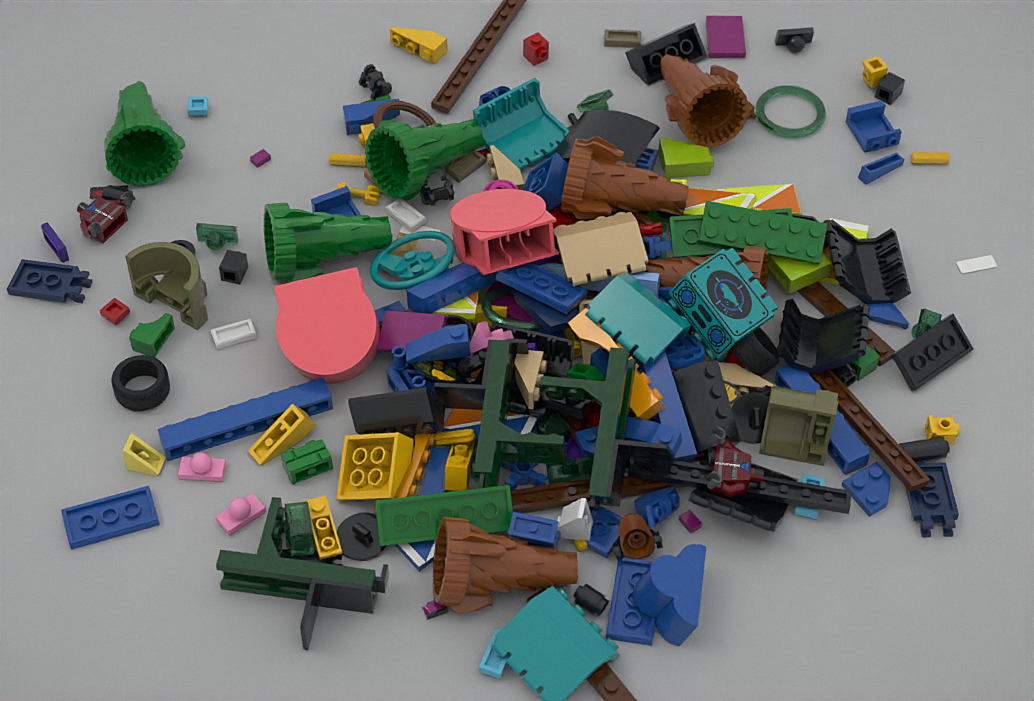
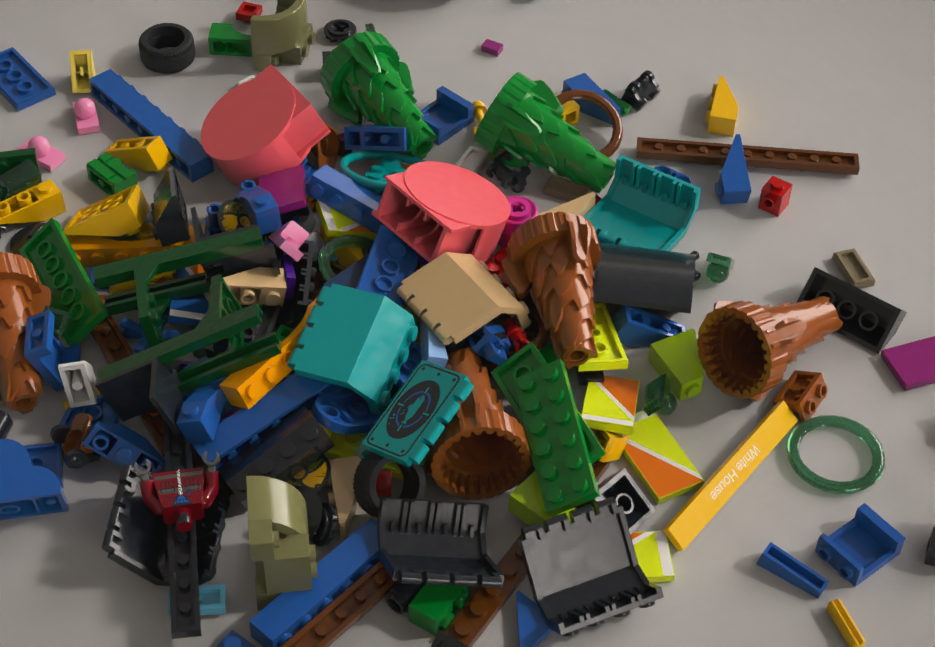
camera: 70 degrees right, 5 degrees down
none -> clear green slope [43,306,71,339]
none -> blue slope [344,125,407,151]
none -> clear green tile [643,373,677,416]
none -> yellow tile [663,400,798,551]
none -> blue slope [715,134,751,204]

